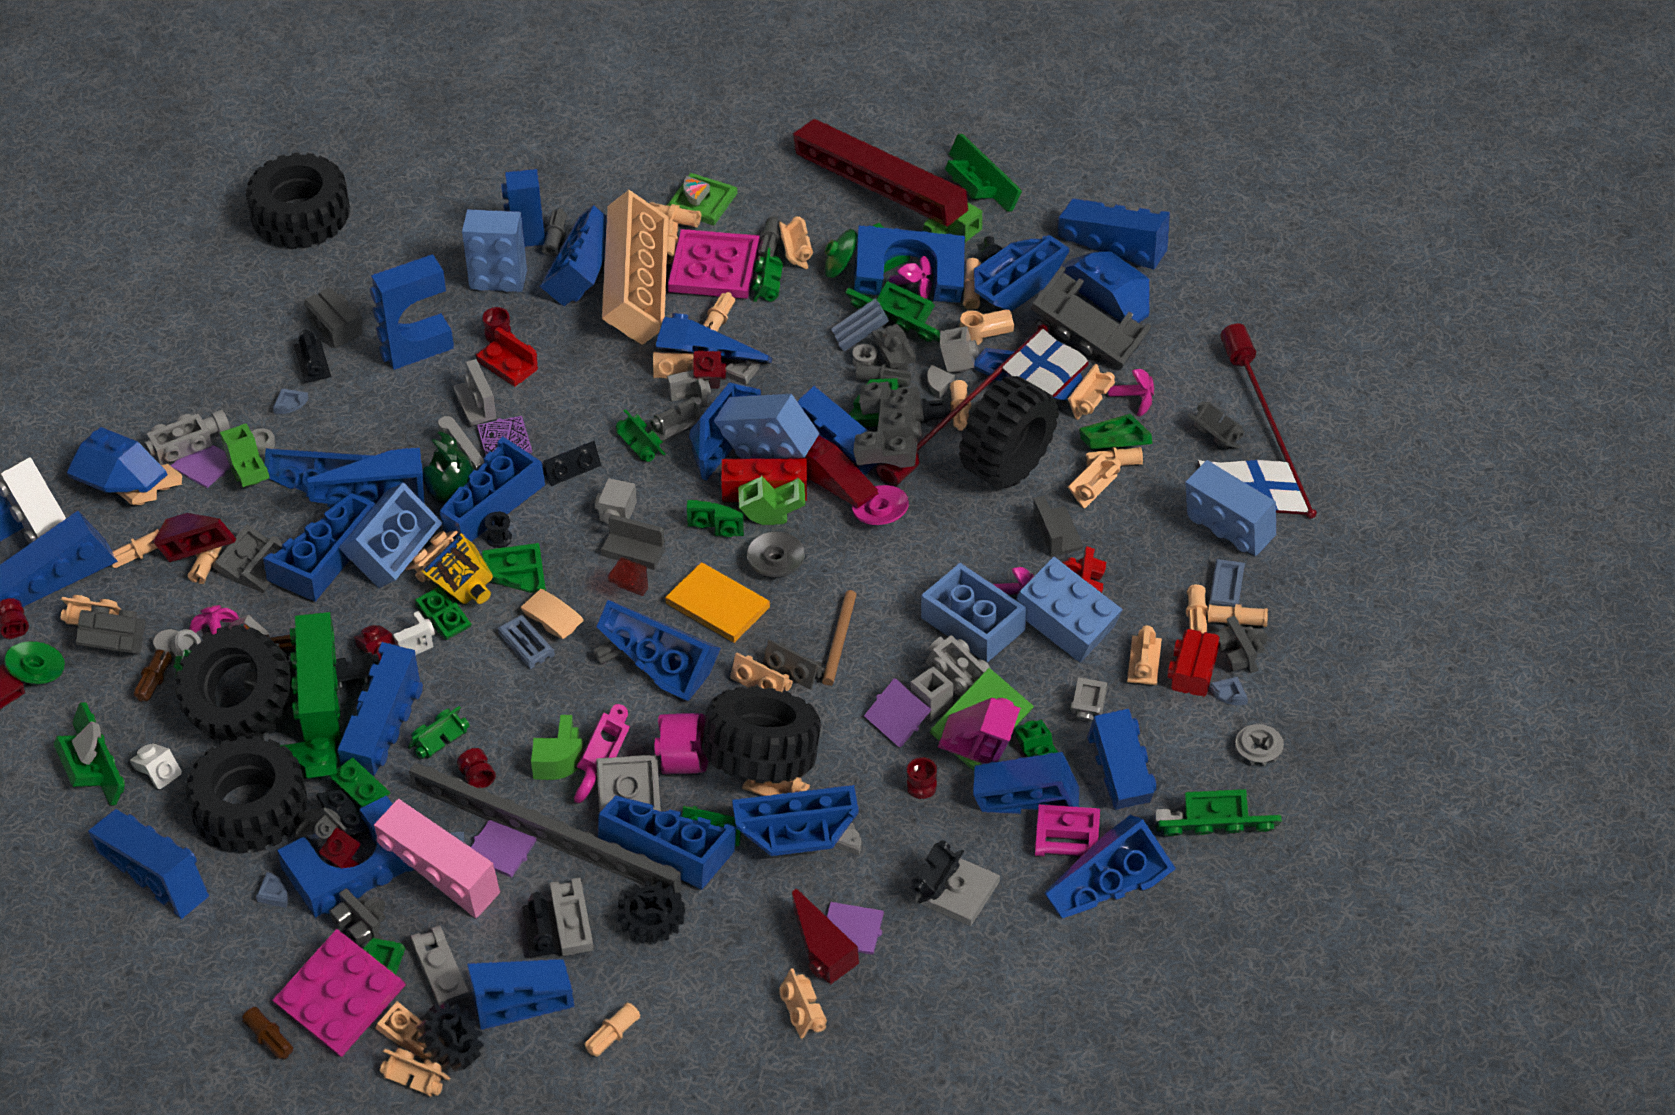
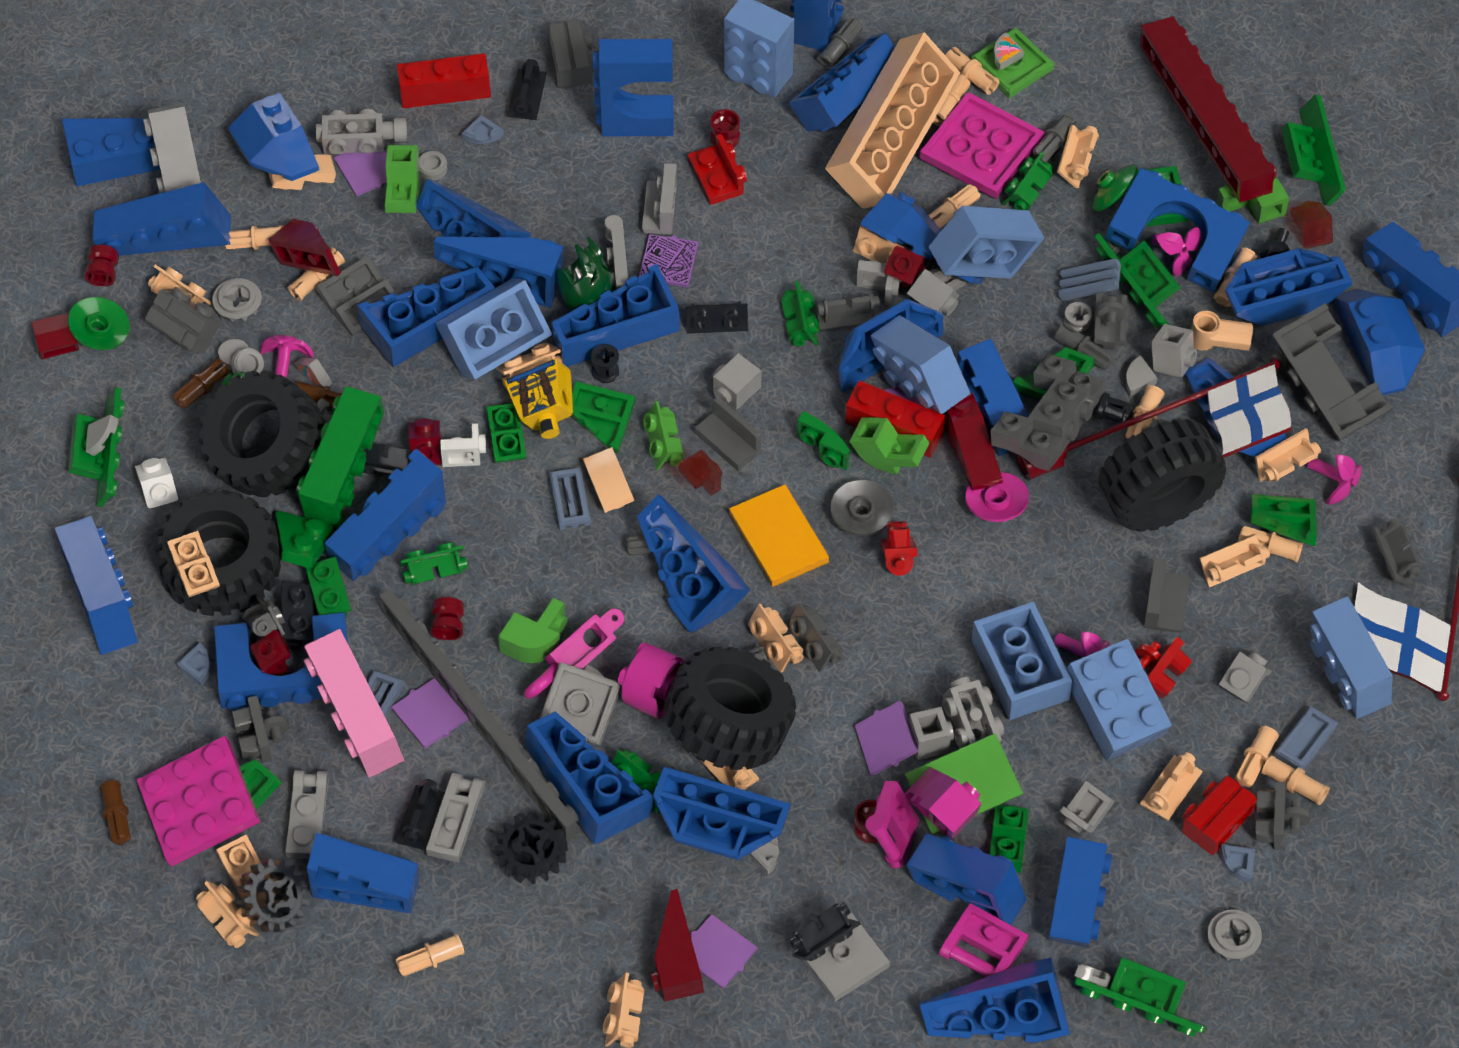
camera: 25 degrees right, 10 degrees up
medium nougat bar [822,590,857,686] -> none
none -> light nougat slope [167,531,220,597]
none -> light grey gear [212,278,262,322]
none -> red brick [397,53,491,109]
none -> bright green hinge [643,401,684,470]
none -> dark pink plate [865,781,920,869]
none -> red hips [881,521,918,576]
none -> light grey brick [907,269,960,317]
none -> medium blue brick [929,206,1044,279]
none -> light grey bracket [1219,650,1272,702]
none -> clear red bracket [1290,201,1333,248]

